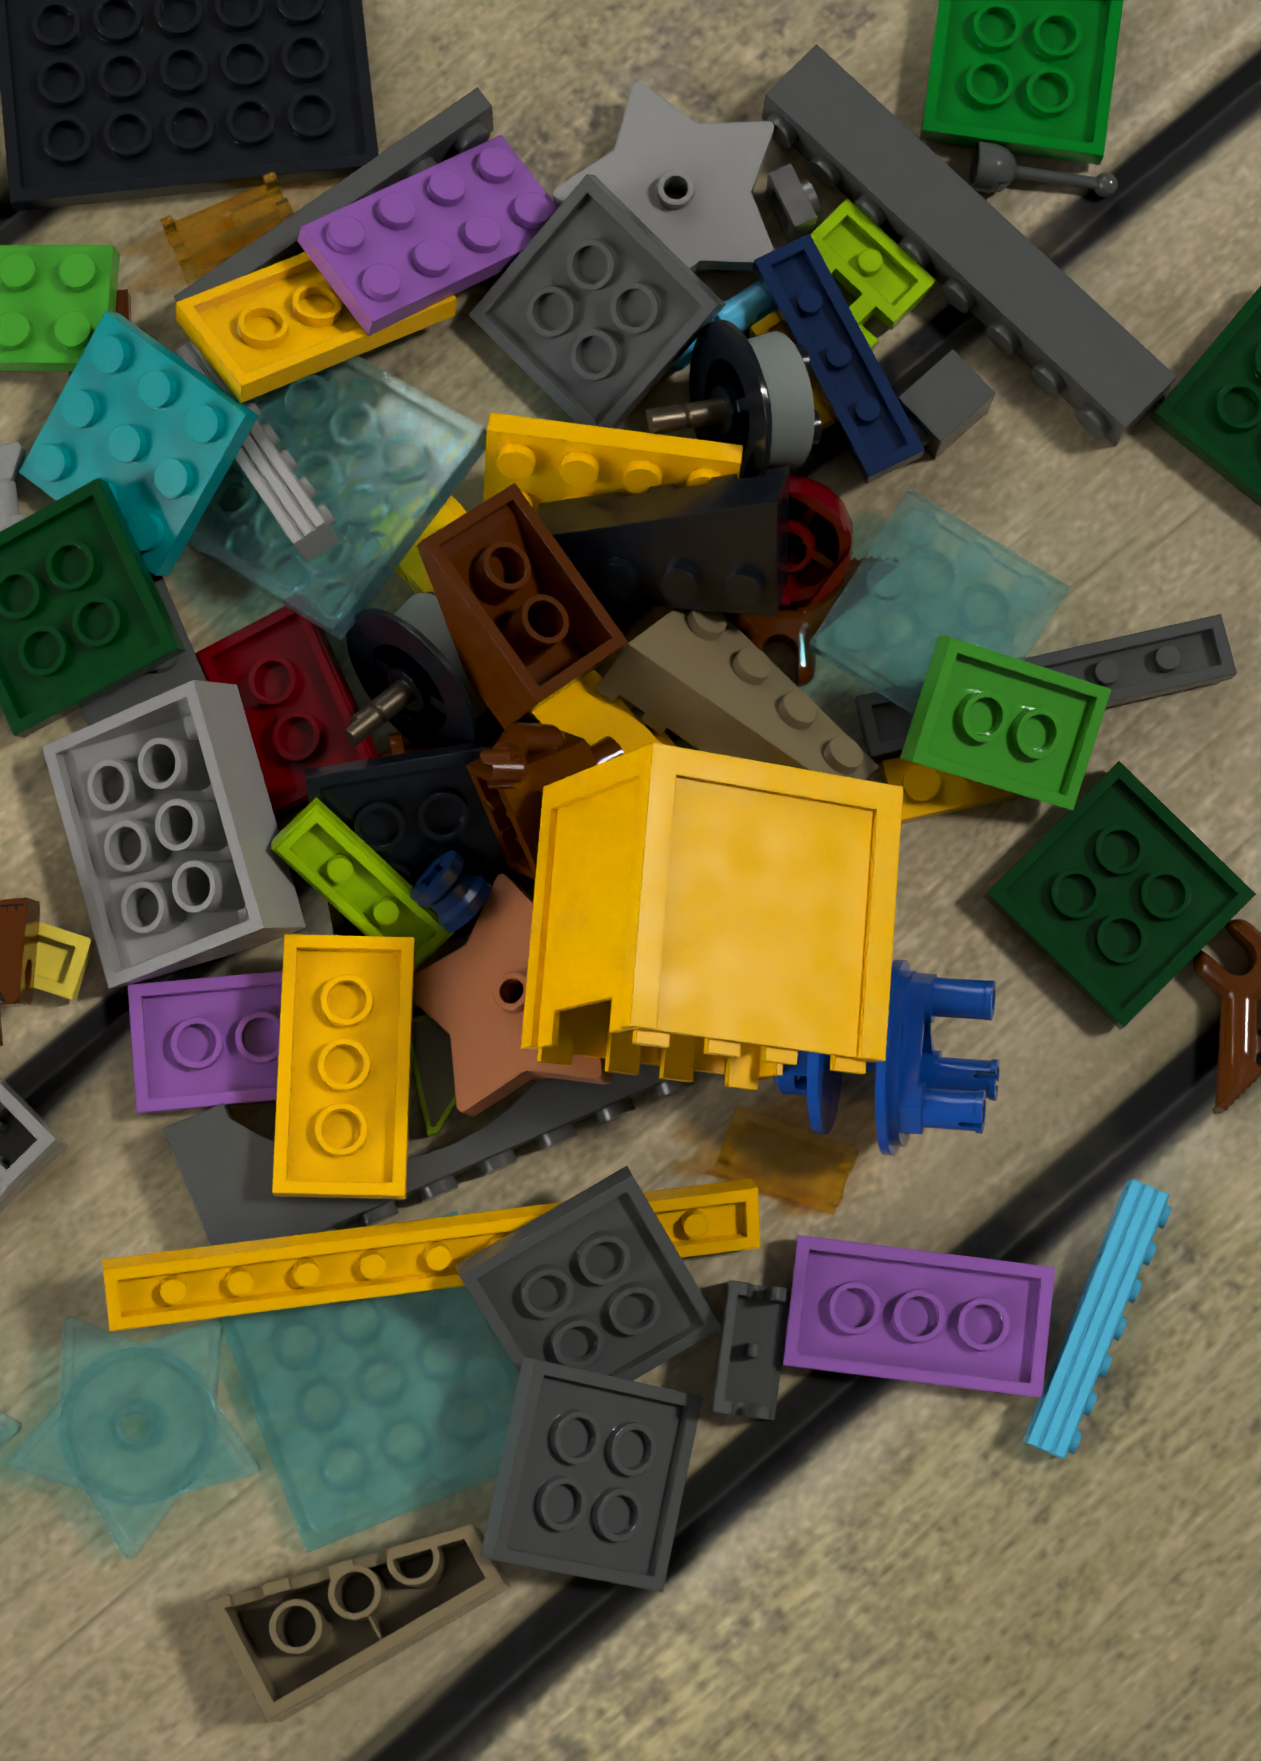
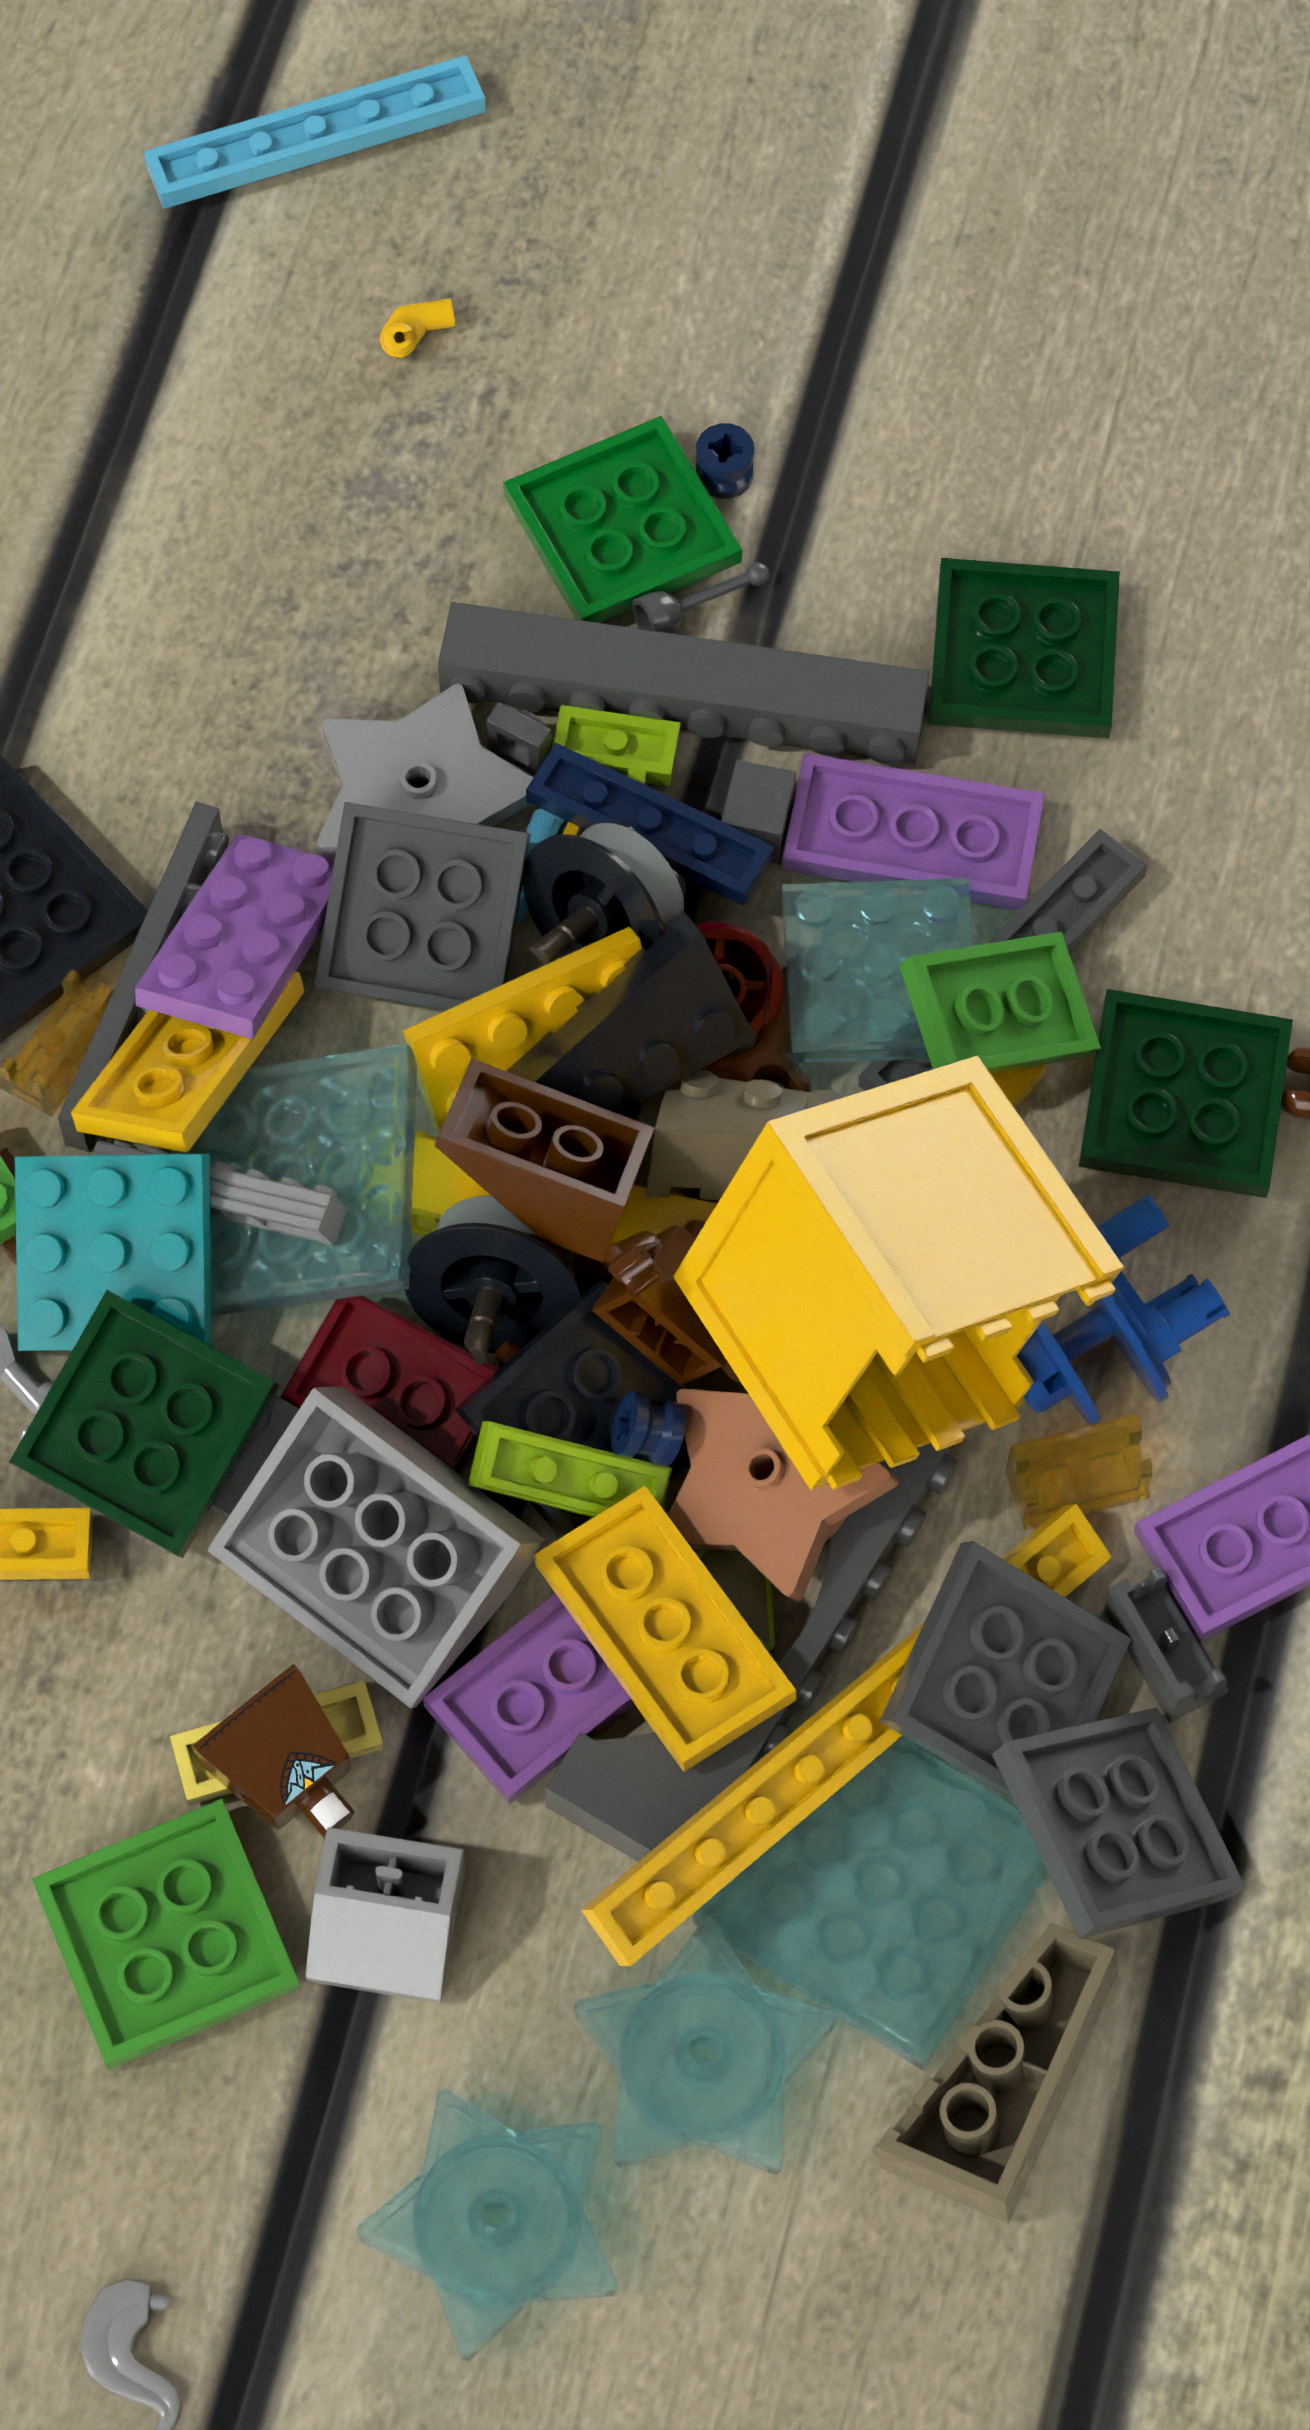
camera: 30 degrees left, 15 degrees down
none -> dark blue wheel [696,423,754,499]
none -> medium lavender plate [782,753,1045,910]

